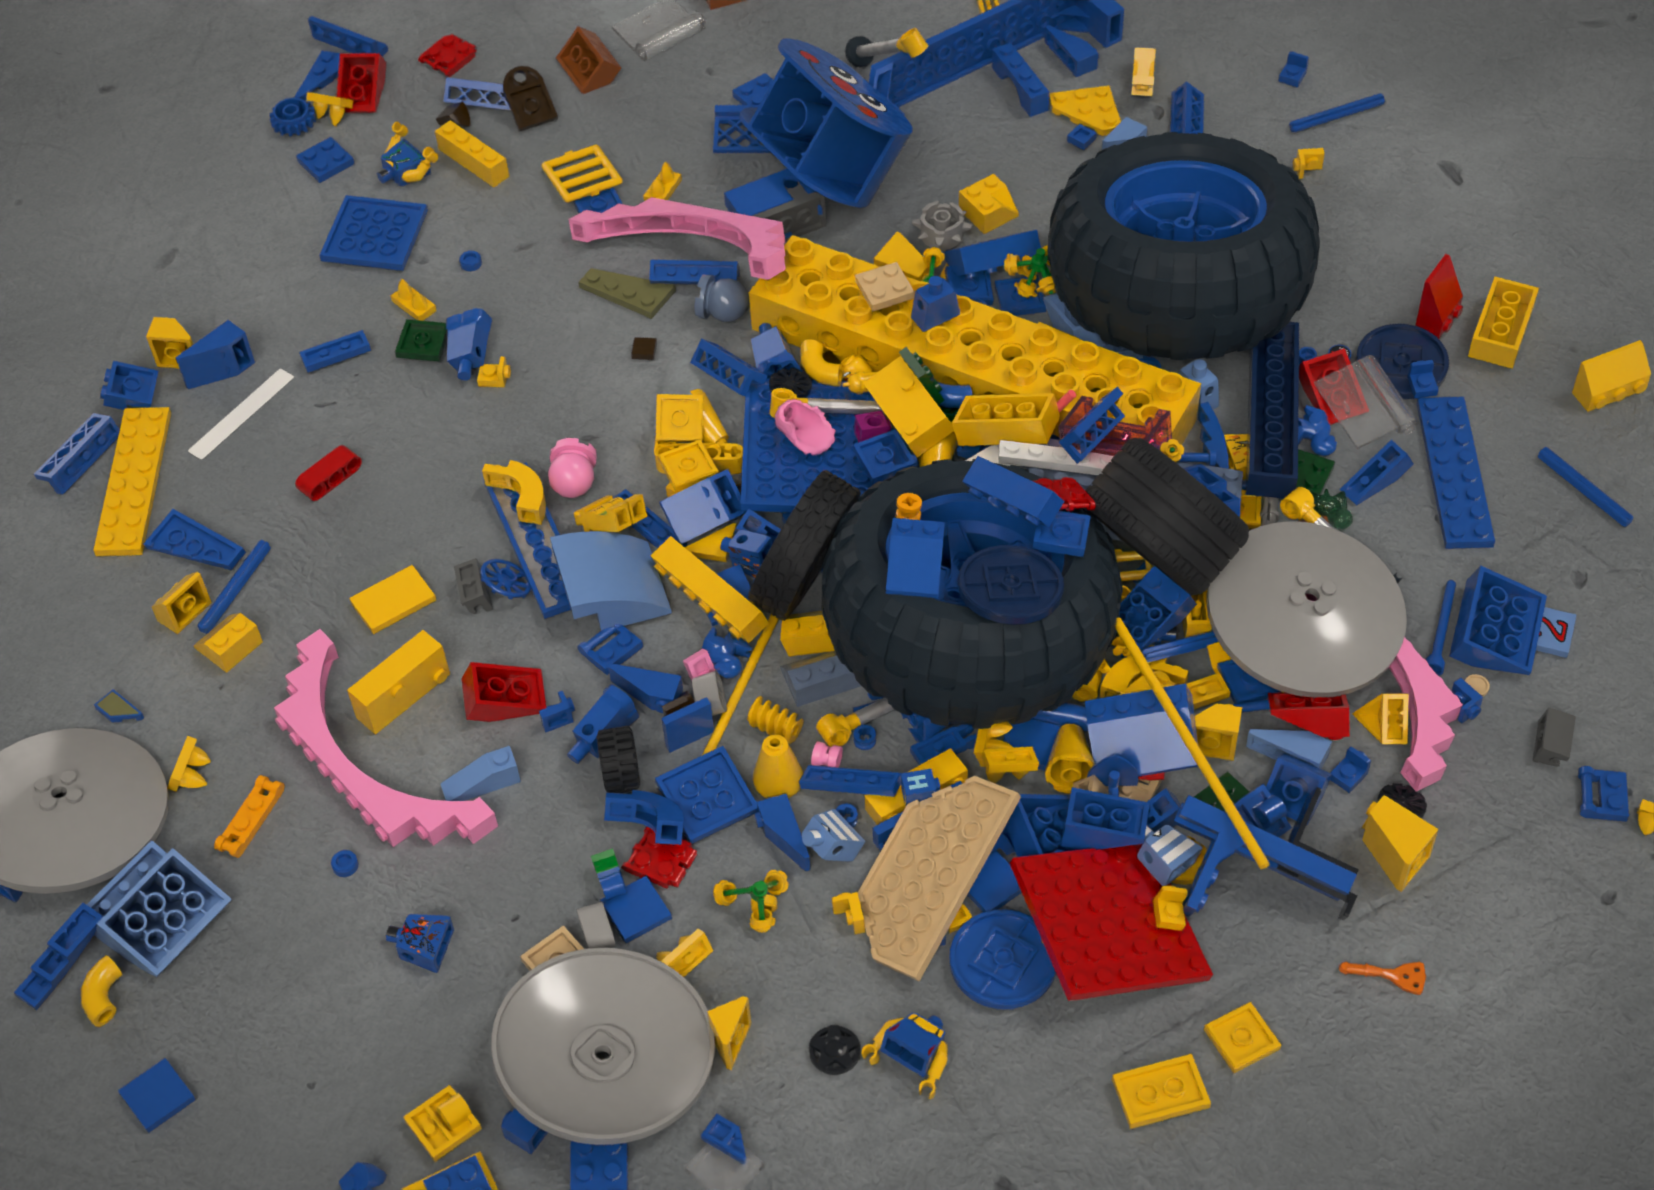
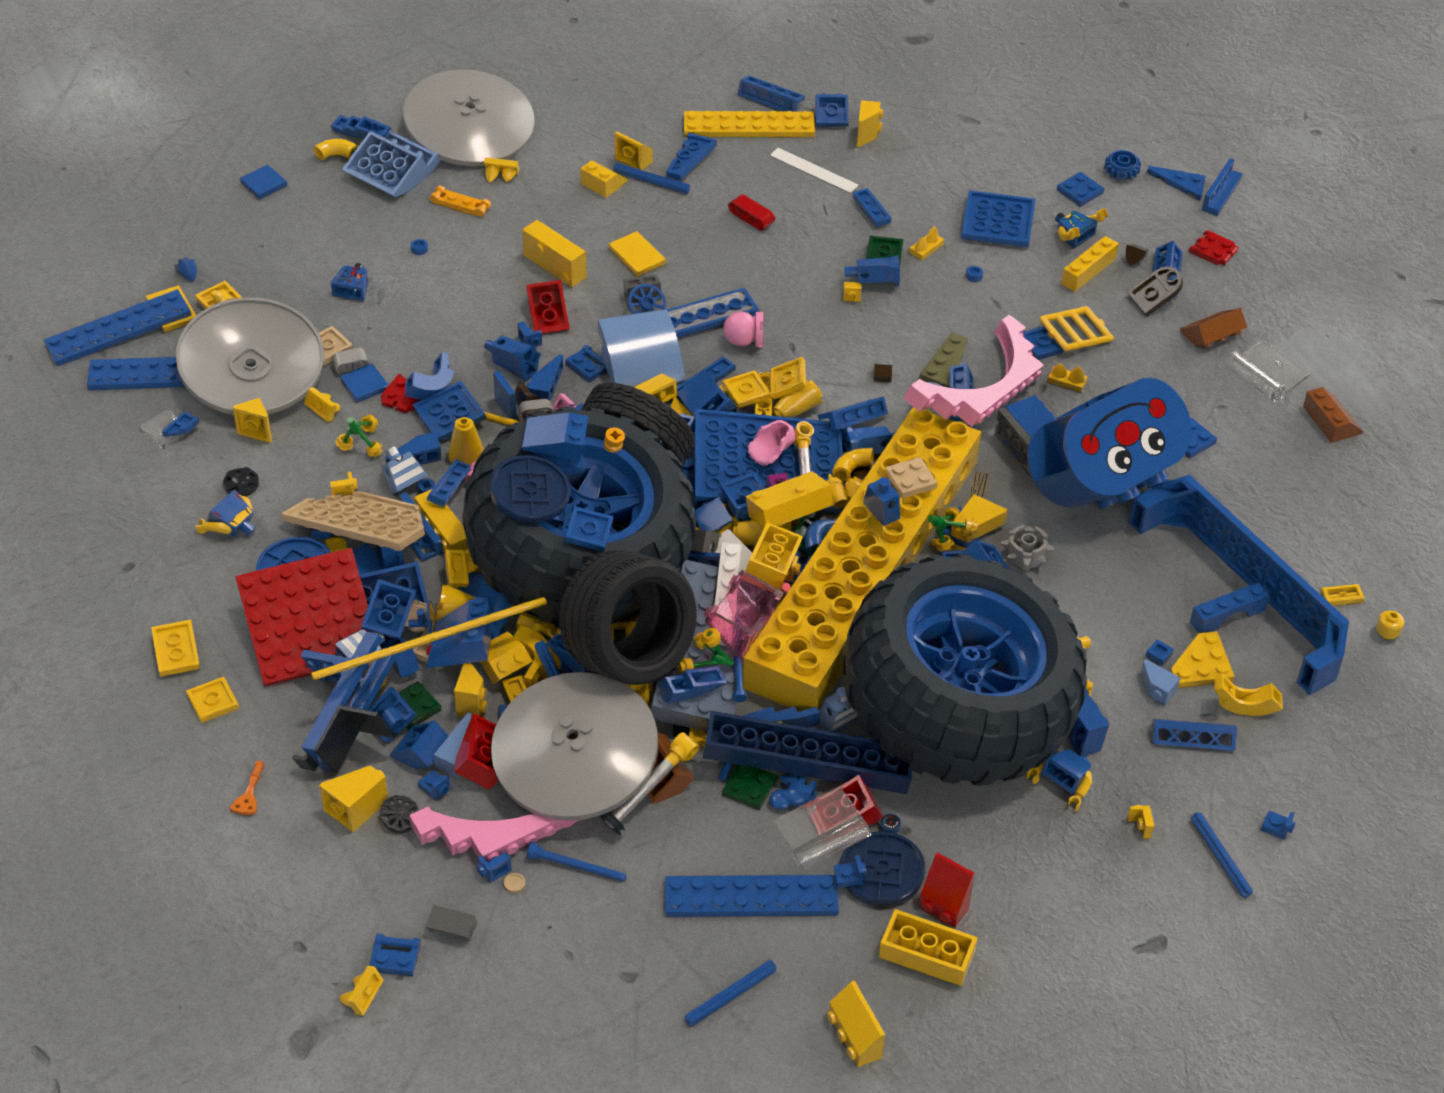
camera: 85 degrees right, 5 degrees down
tile [94,689,144,723] -> none
blue slope [176,320,255,389] -> none
bright pink arch [274,629,498,847] -> none
yellow tile [306,92,353,126] -> none
red slope [336,53,386,113] -> none
medium blue slope [441,746,521,801] -> none
yellow arch [482,460,546,525] -> none
yellow hips [574,494,647,532] -> none
leg [591,848,627,900] -> none
black tyre [597,726,641,793] -> none
yellow tile [751,894,778,913] -> none
black wheel [769,368,812,398] -> none
piece [845,28,928,67] -> none
dark green plate [899,347,944,405] -> none
blue brick [901,769,941,807] -> none
yellow slope [959,173,1019,234] -> none
blue brick [962,456,1064,528] -> none
red plate [1033,477,1095,511] -> none
blue slope [1044,25,1099,77] -> none
blue fence [1059,387,1125,464] -> none
yellow bracket [1153,886,1188,931] -> none
blue plate [1299,347,1317,364] -> none
clear green piece [1313,489,1353,529] -> none
blue slope [1340,440,1414,506] -> none
yellow slope [1352,693,1409,744] -> none
blue slope [1449,566,1547,675] -> none
medium blue tile [1536,607,1576,658] -> none

